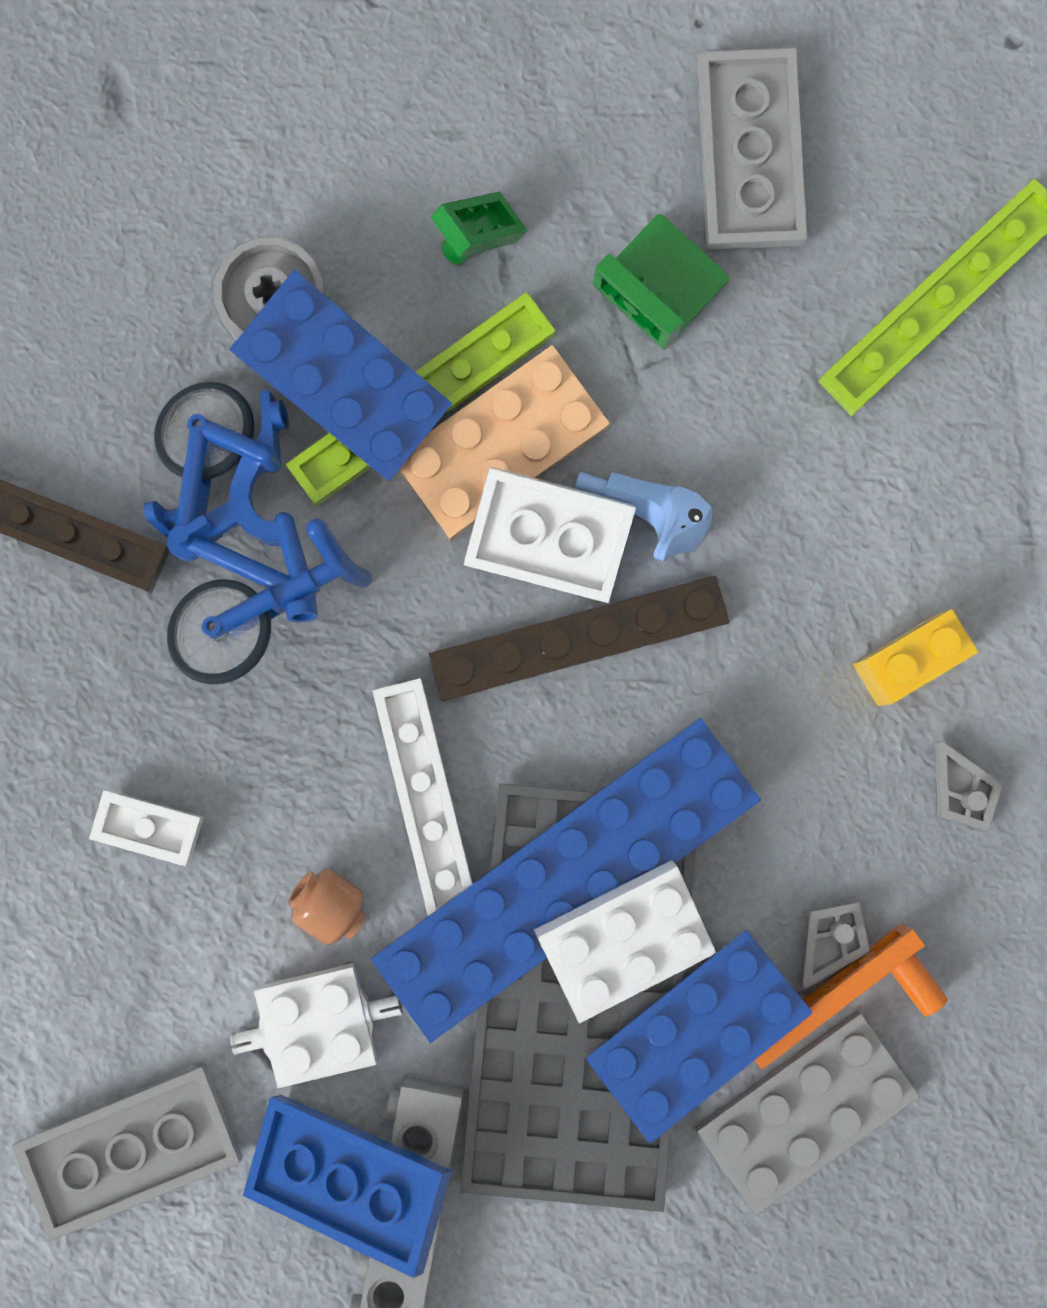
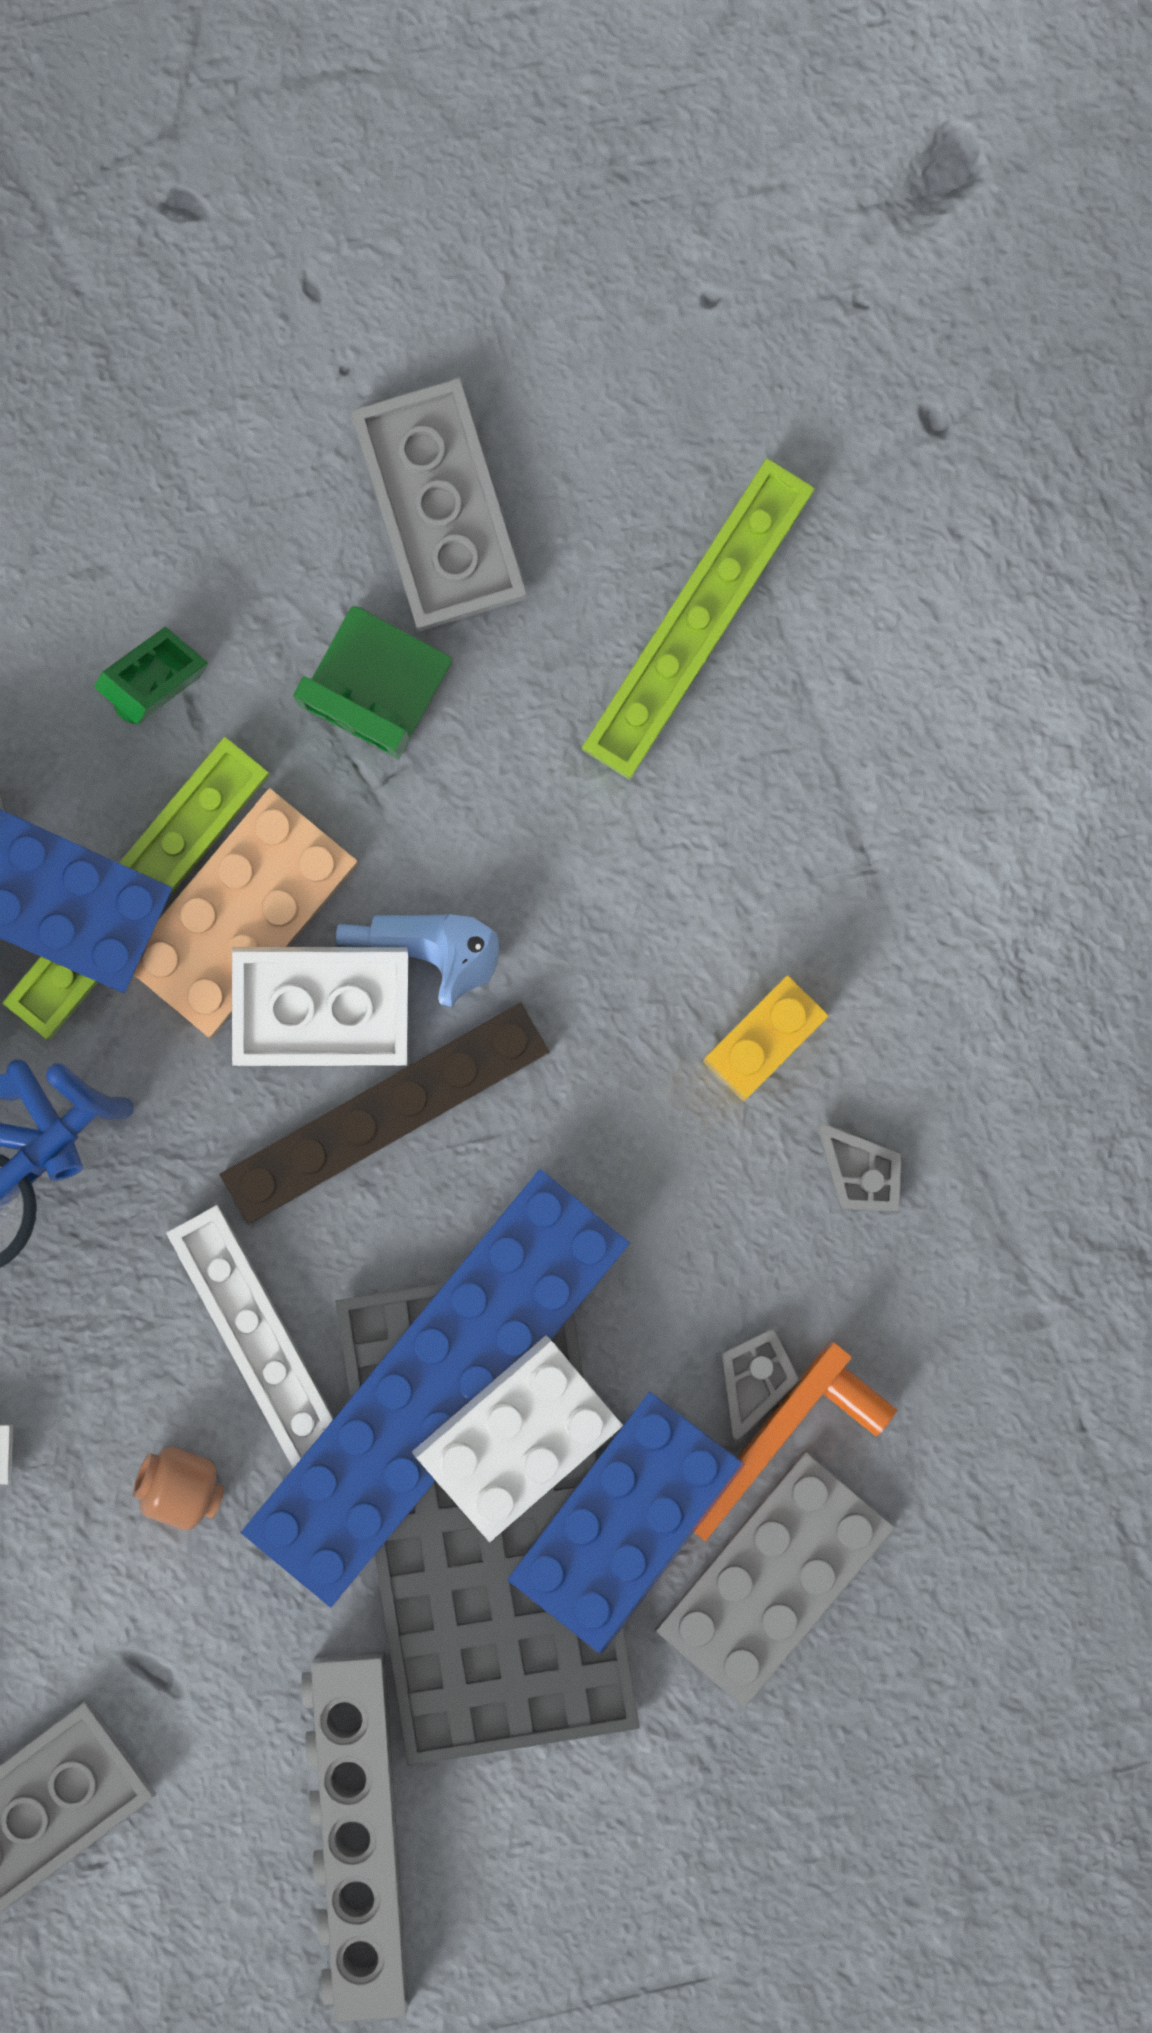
camera: 10 degrees left, 0 degrees up
white plate [230,963,402,1088] -> none
blue plate [243,1095,452,1278] -> none

